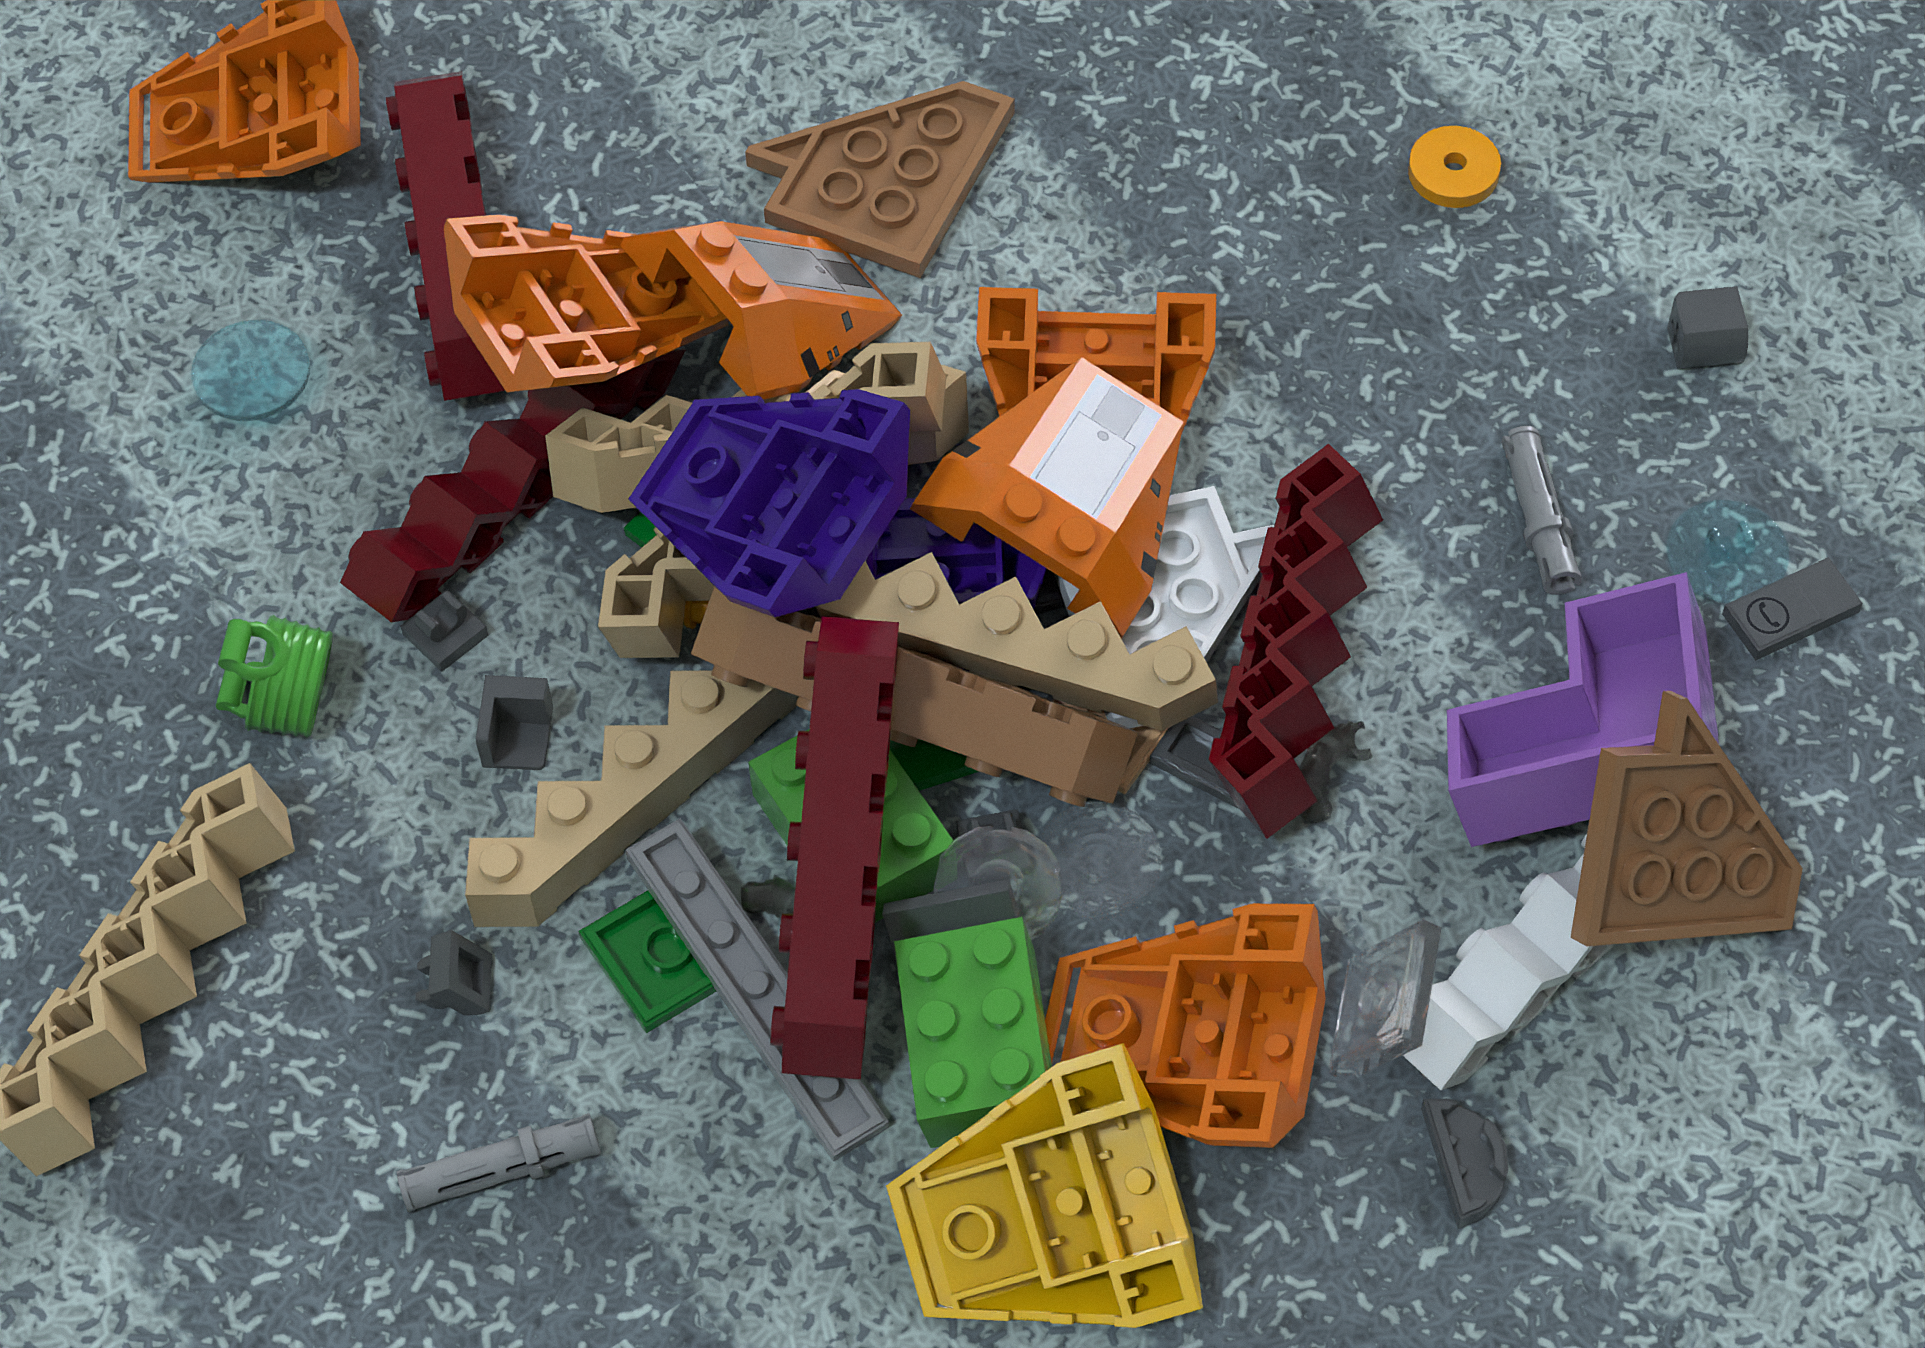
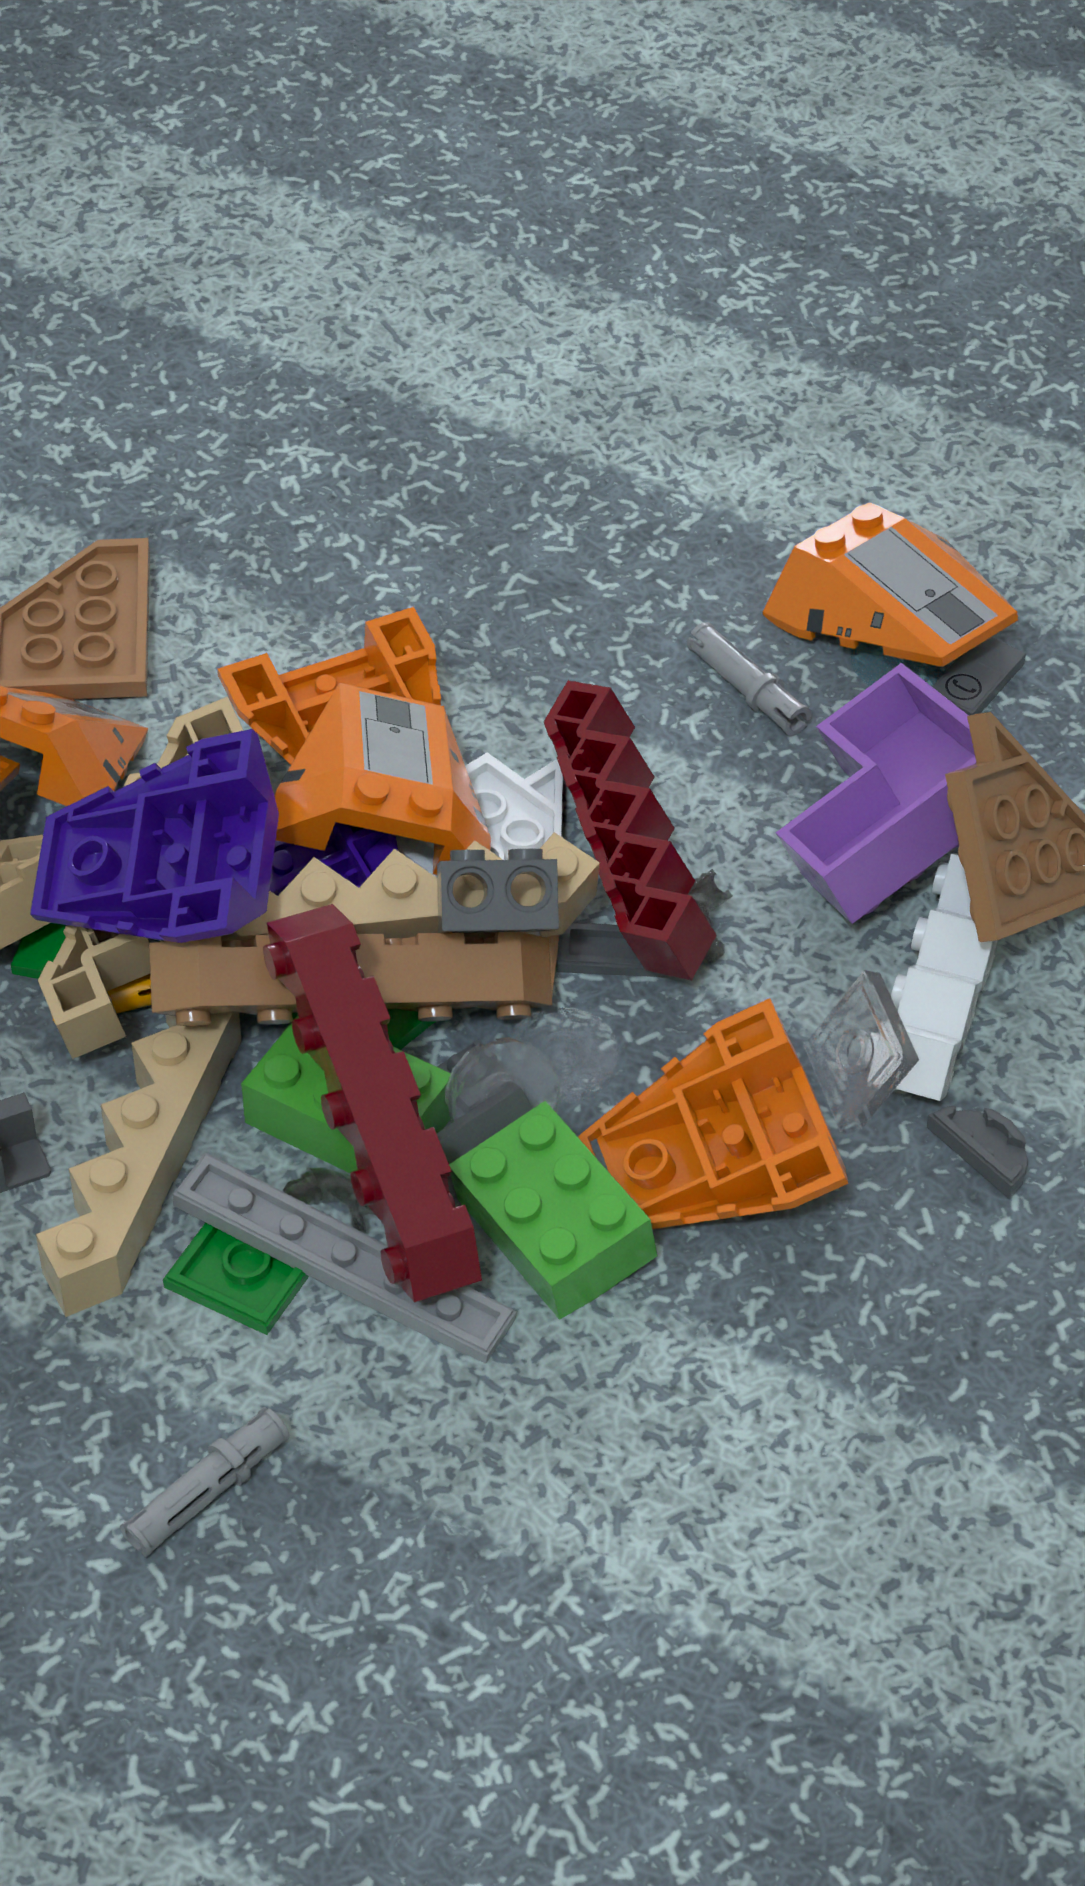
camera: 30 degrees left, 10 degrees down
dark grey tile [416,930,492,1015] -> none
yellow wedge [886,1043,1203,1328] -> none
light orange piece [1408,126,1501,208] -> none
dark grey piece [1667,286,1748,369] -> none
none -> dark grey brick [437,849,559,933]
none -> orange wedge [763,502,1018,667]

